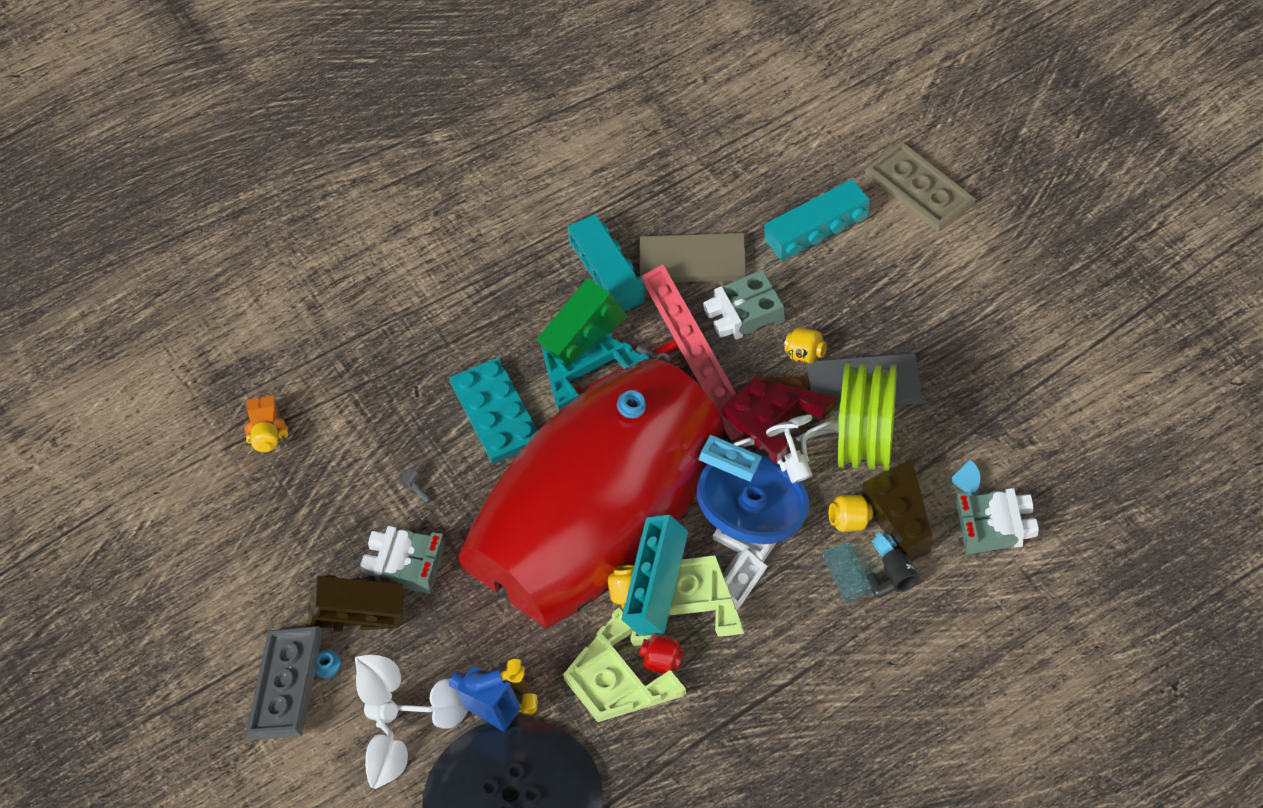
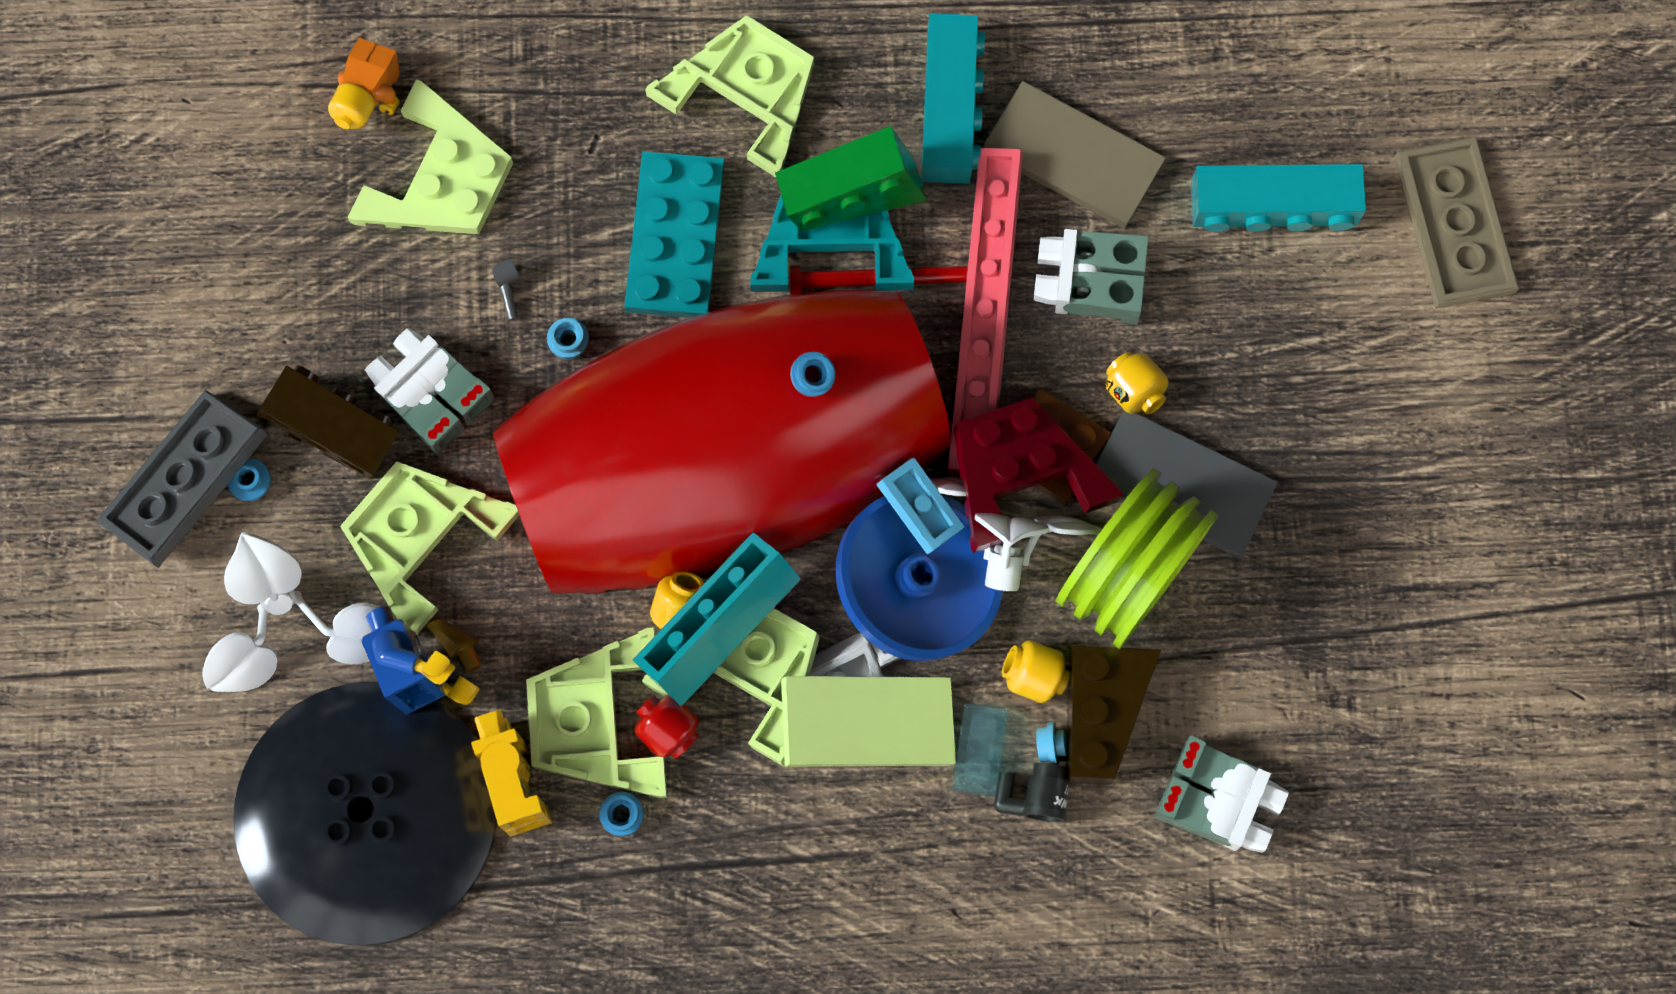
camera: 25 degrees right, 20 degrees up
dark grey hand [636,345,671,364] -> none
medium azure tile [952,460,980,496] -> none
none -> yellowish green wing [340,462,520,635]
none -> yellowish green wing [348,79,513,234]
none -> yellow hips [471,710,552,837]
none -> medium azure plate [547,318,589,359]
none -> dark azure plate [599,792,644,837]
none -> yellowish green wing [645,15,814,177]
none -> yellowish green tile [781,676,956,767]

